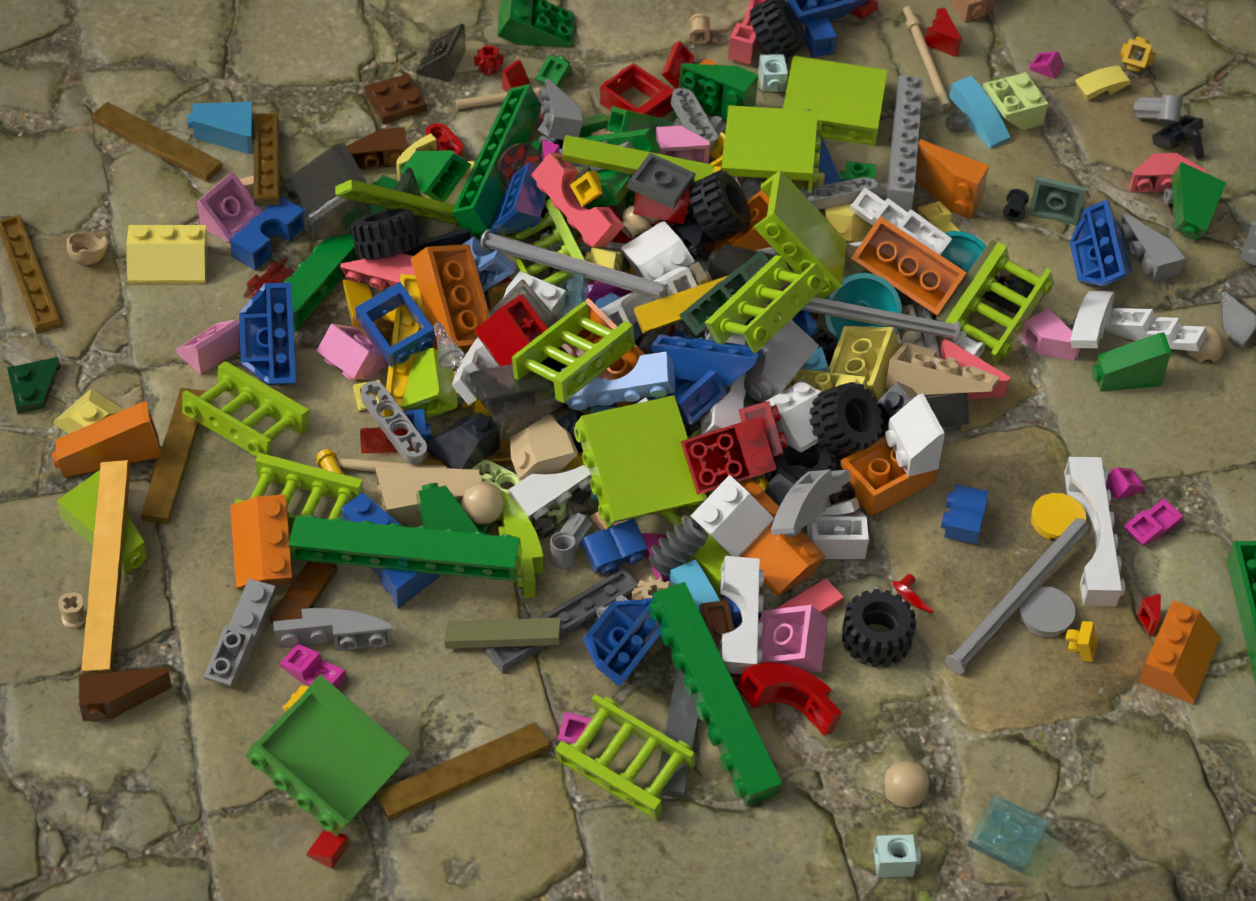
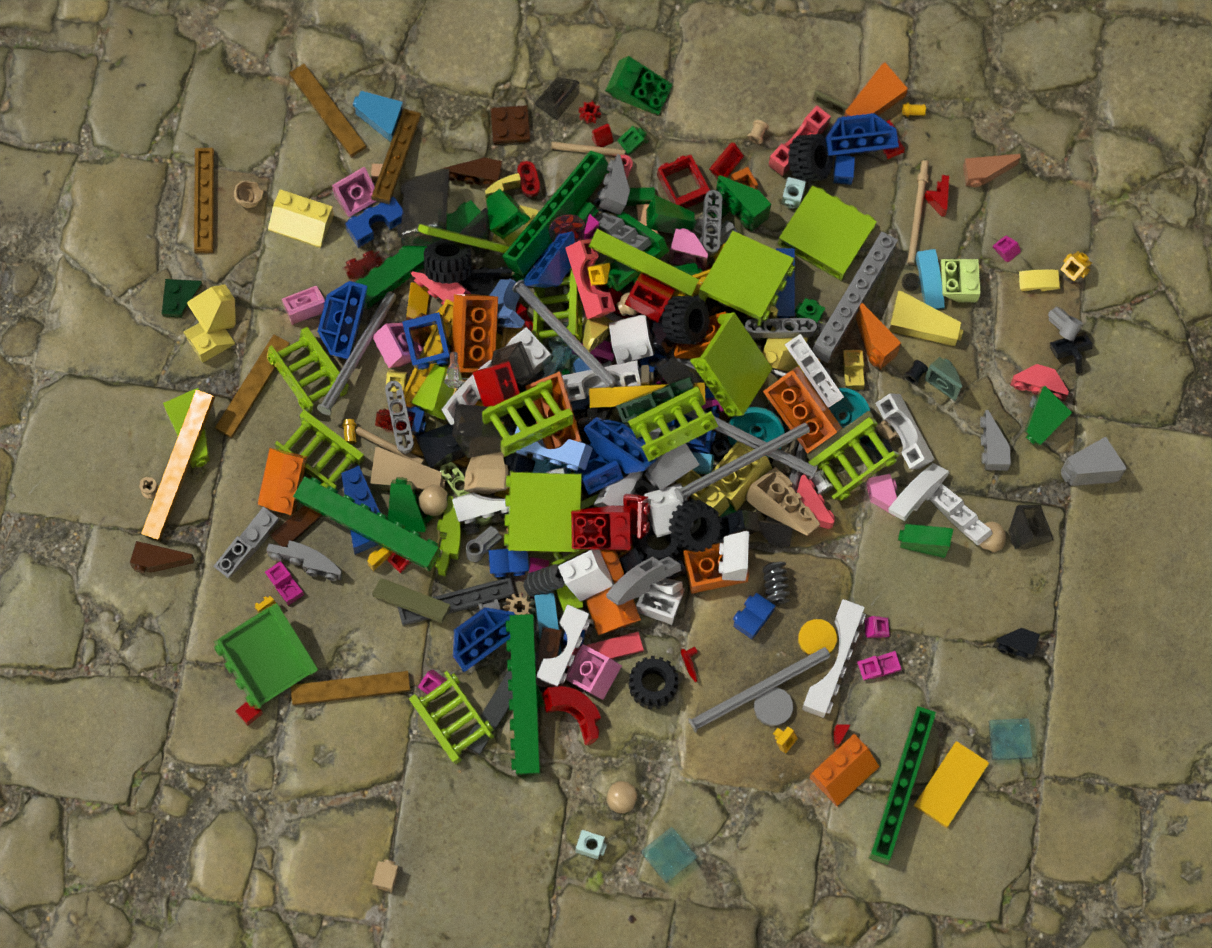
camera: 20 degrees right, 20 degrees up
orange slope [52,401,162,478] -> none
dark grey tile [627,153,696,209] -> none
blue wedge [1070,199,1132,286] -> none
none -> light yellow slope [187,284,235,333]
none -> light grey axle [317,291,396,415]
none -> yellow plate [367,547,393,571]
none -> red slope [387,553,412,573]
none -> light grey axle [675,423,810,502]
none -> dark grey piece [763,562,791,605]
none -> white arch [875,393,935,469]
none -> light yellow slope [889,291,963,346]

